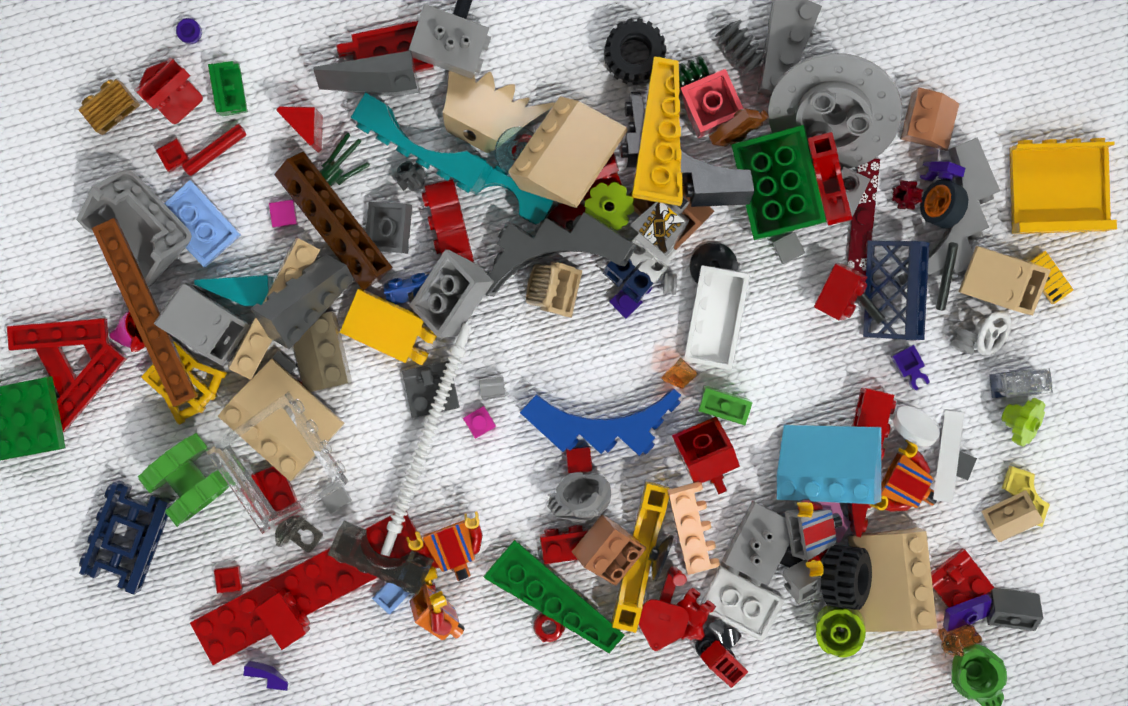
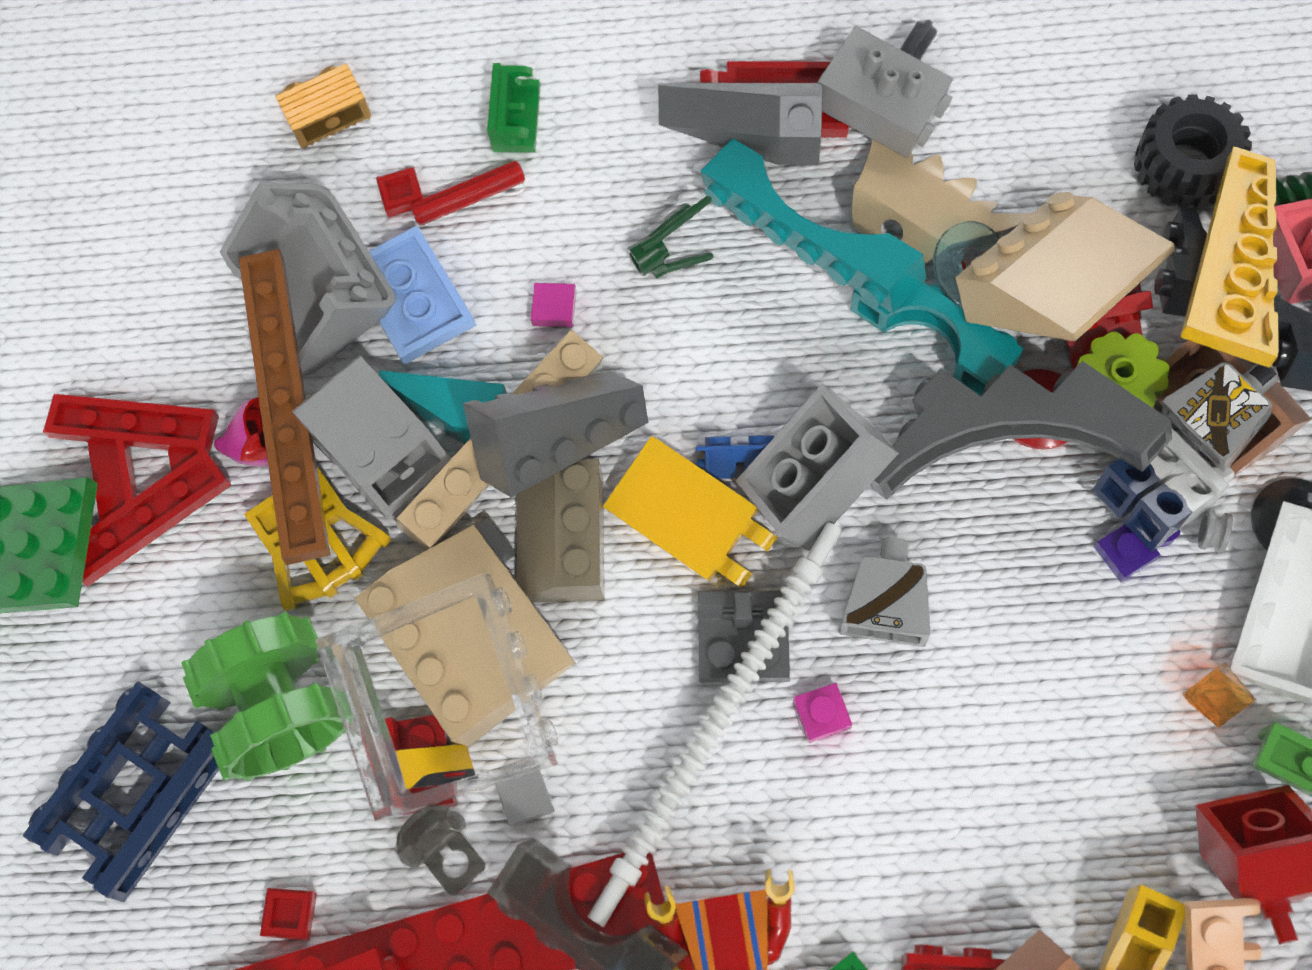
camera: 20 degrees right, 20 degrees down
red piece [134,58,203,124] -> none
dark purple tile [176,18,202,44] -> none
reddish brown brick [274,151,393,291] -> none
red slope [276,107,323,153] -> none
dark grey hinge [366,202,412,254] -> none
dark grey gear [395,161,427,191] -> none
red brick [422,179,475,263] -> none
light grey brick [479,377,506,400] -> none
blue arch [520,388,681,456] -> none
tan piece [526,262,582,318] -> none
light grey helmet [547,472,611,523] -> none
red tile [566,447,592,473] -> none
none -> yellow sticker [395,744,477,789]
none -> light grey torso [840,537,930,647]

